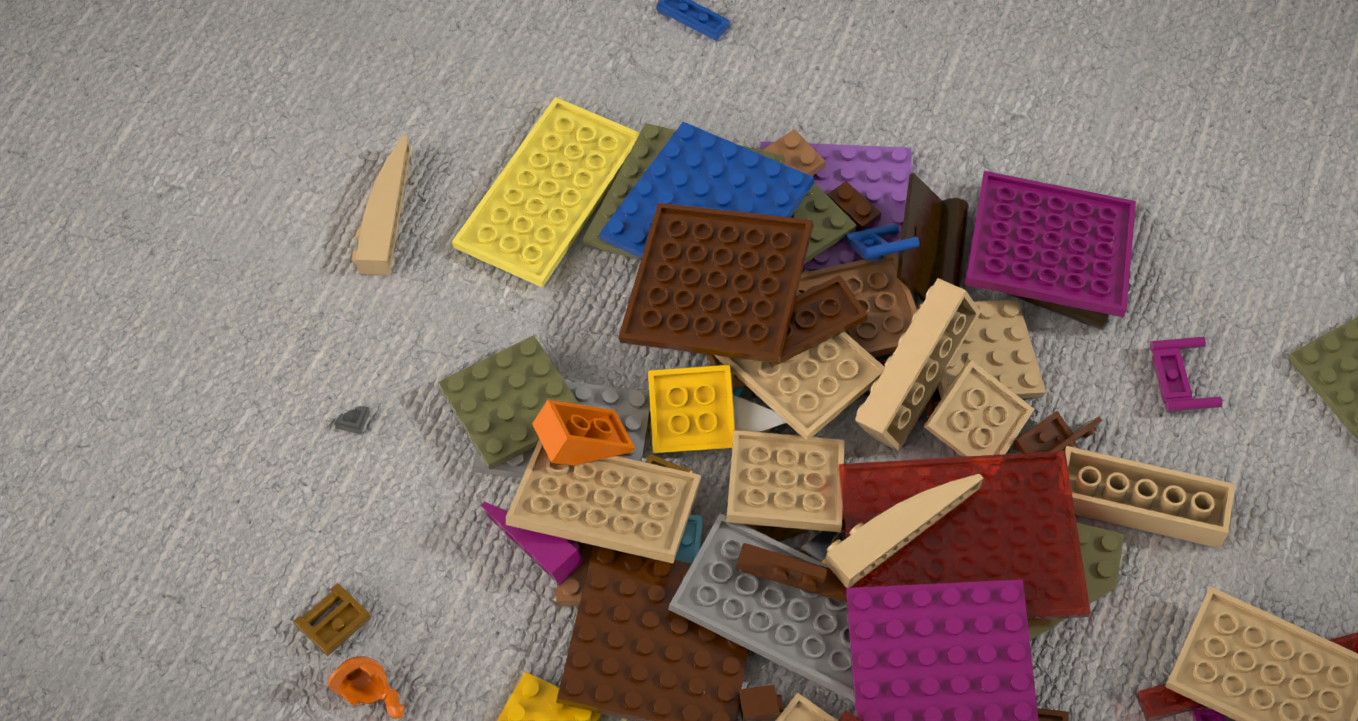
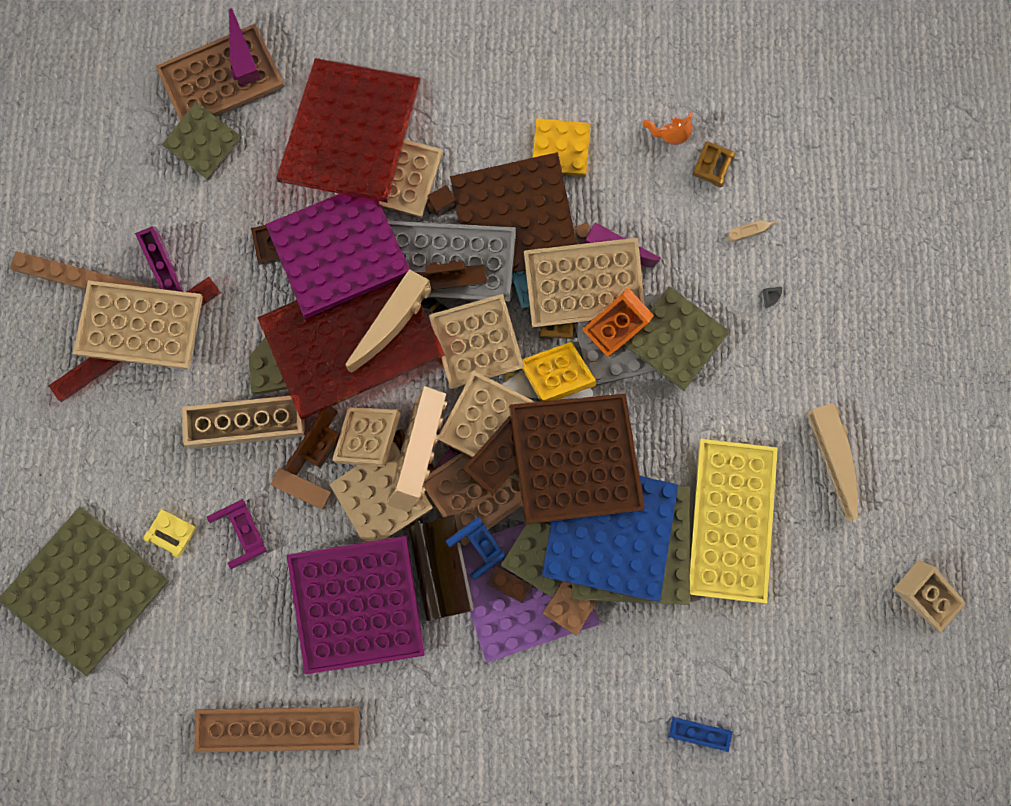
camera: 155 degrees right, 20 degrees up
none -> light yellow plate [143,509,197,558]
none -> medium nougat plate [194,706,360,752]
none -> medium nougat tile [270,468,332,510]
none -> tan piece [728,220,777,242]
none -> tan slope [894,560,966,633]

